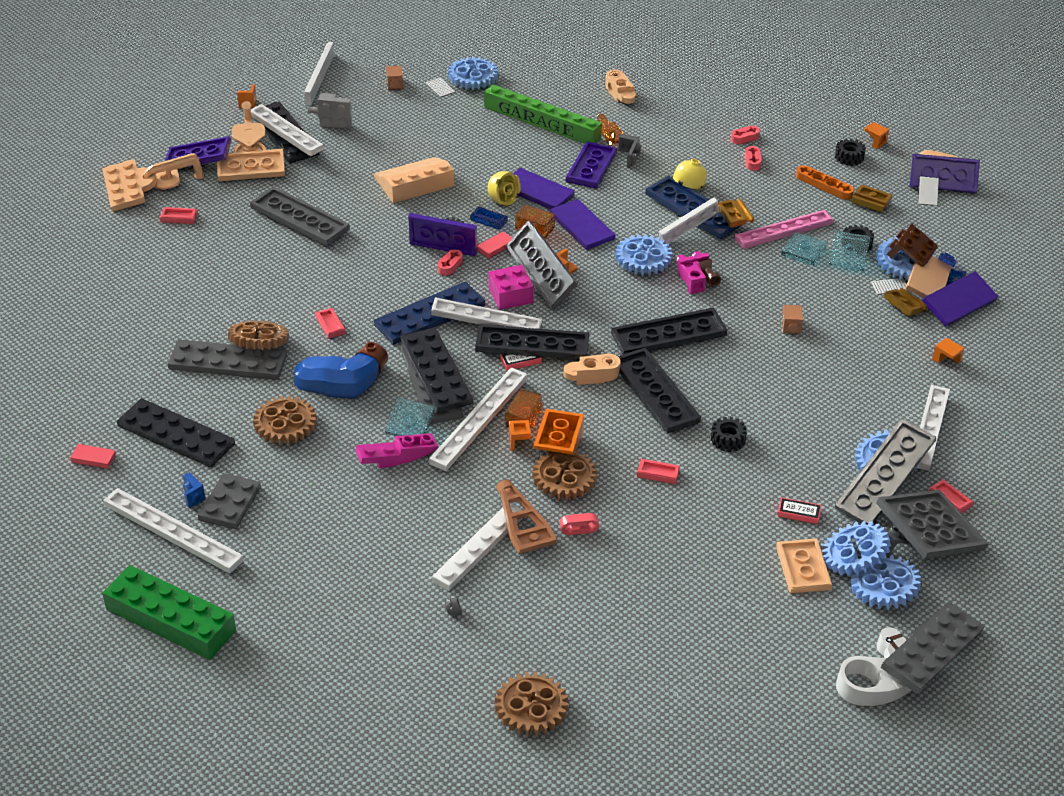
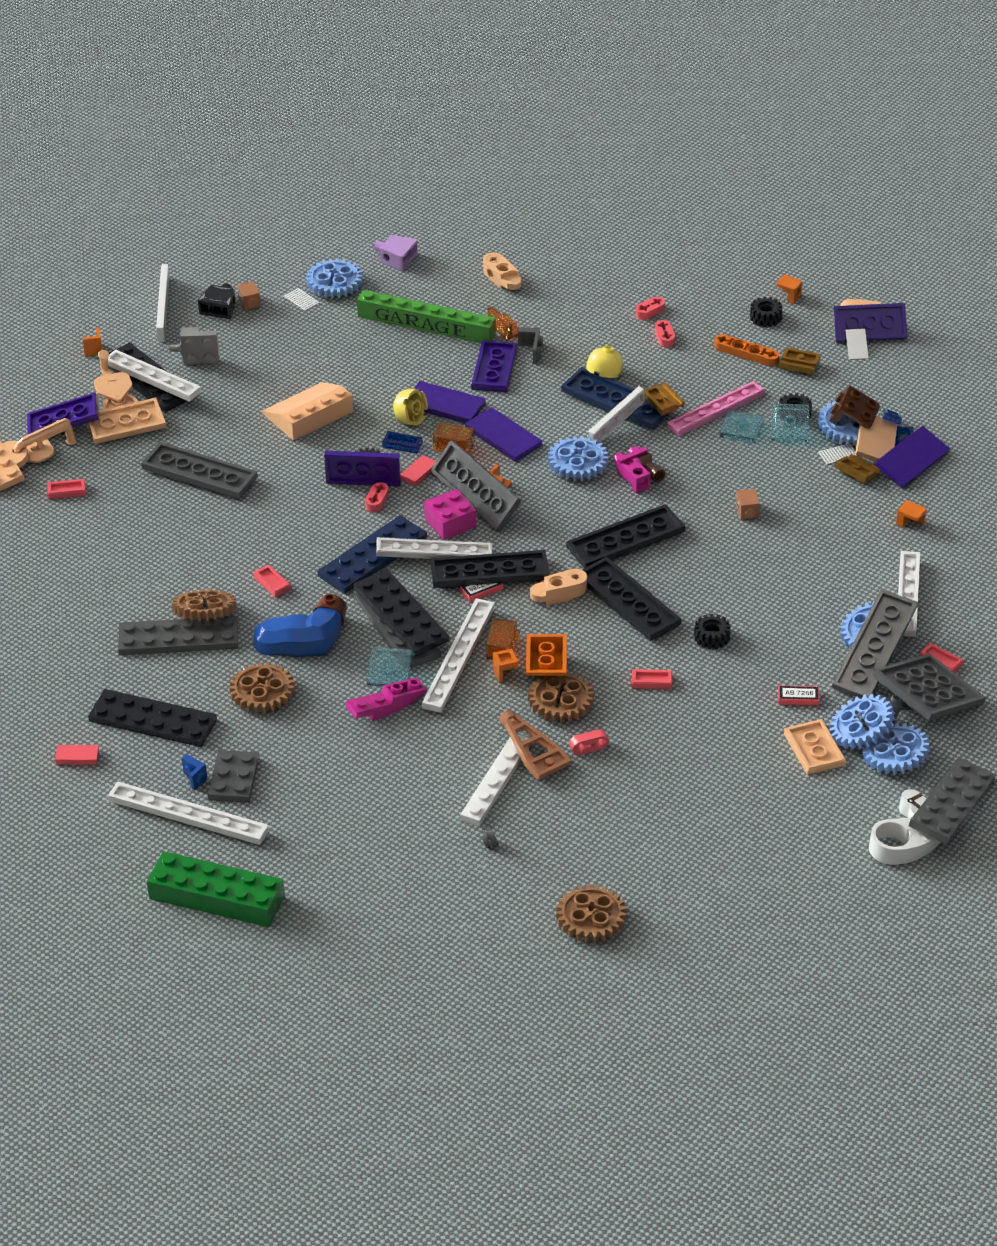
camera: 10 degrees left, 0 degrees up
none -> black torso [198,283,235,319]
none -> lavender torso [374,235,418,271]

